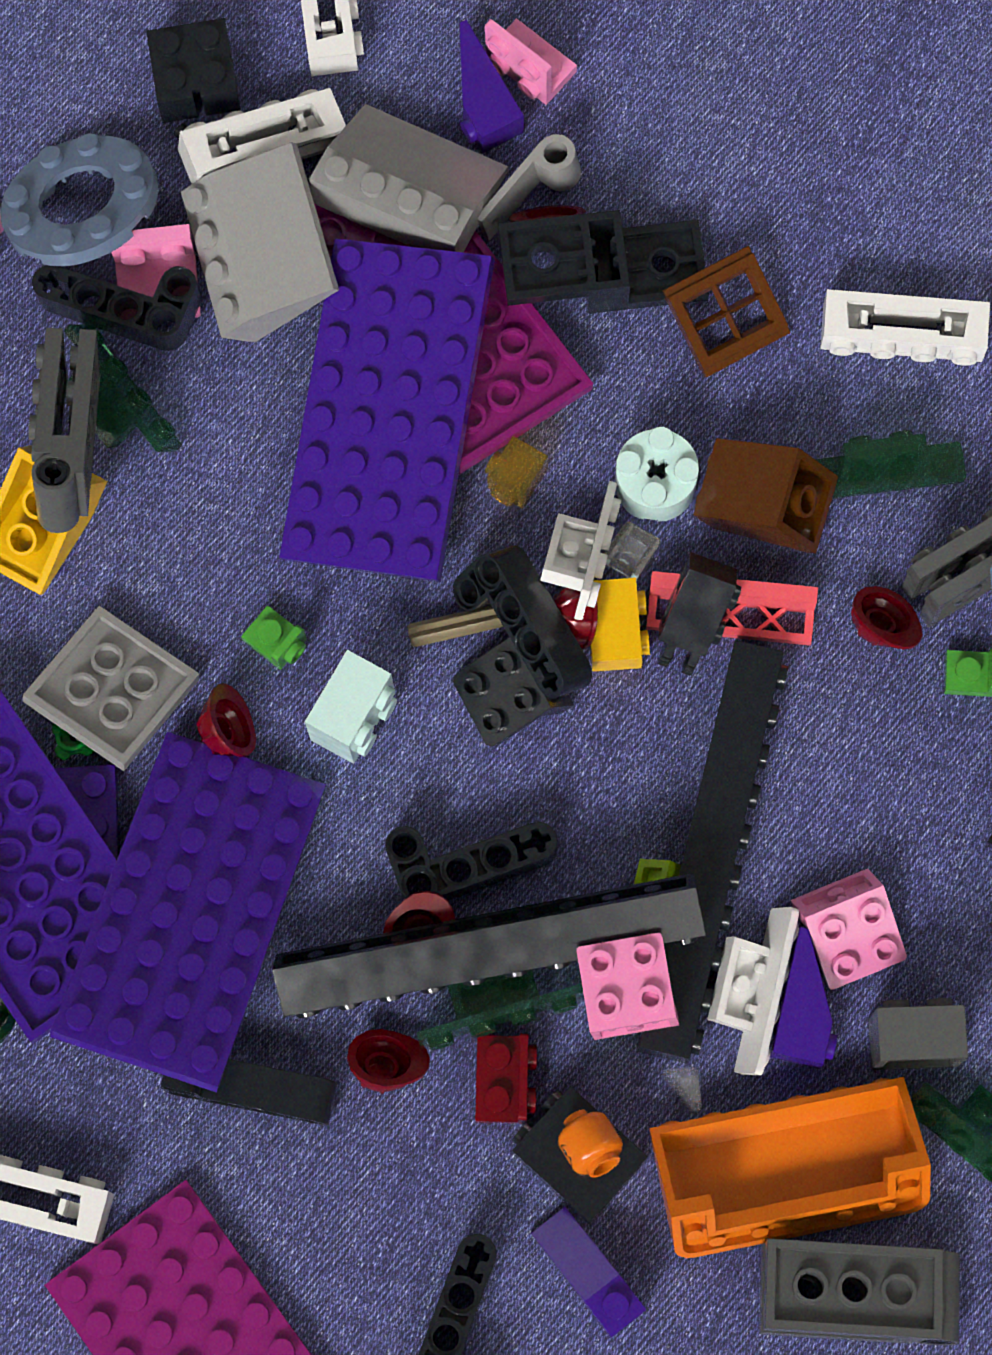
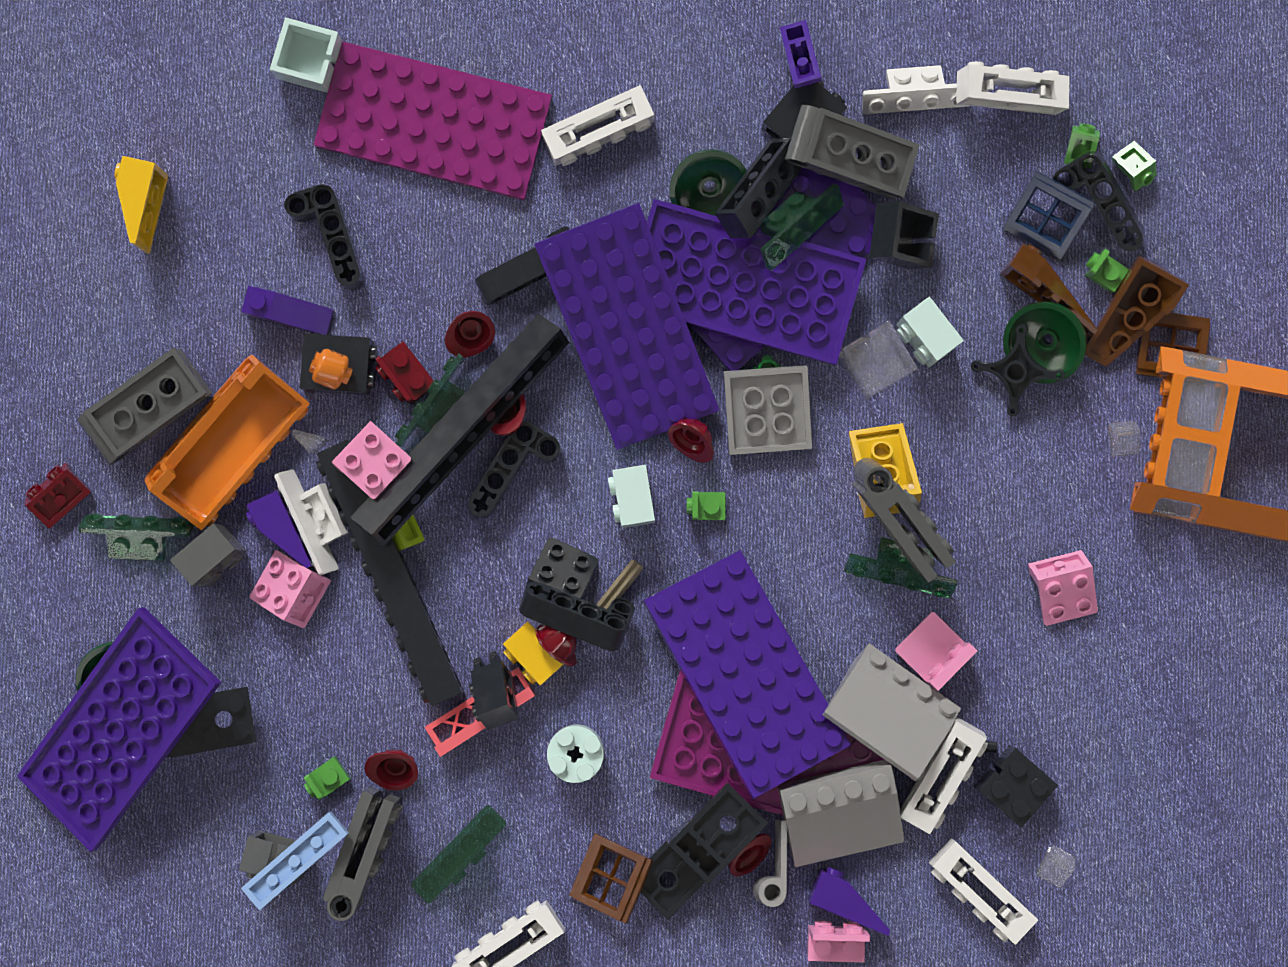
camera: 140 degrees right, 10 degrees up
sand blue plate [0,133,159,266] -> none
black beam [32,265,202,351] -> none
clear yellow brick [485,436,548,509] -> none
white bracket [540,481,622,621] -> none
clear slope [605,521,661,581] -> none
reddish brown slope [693,438,838,554] -> none

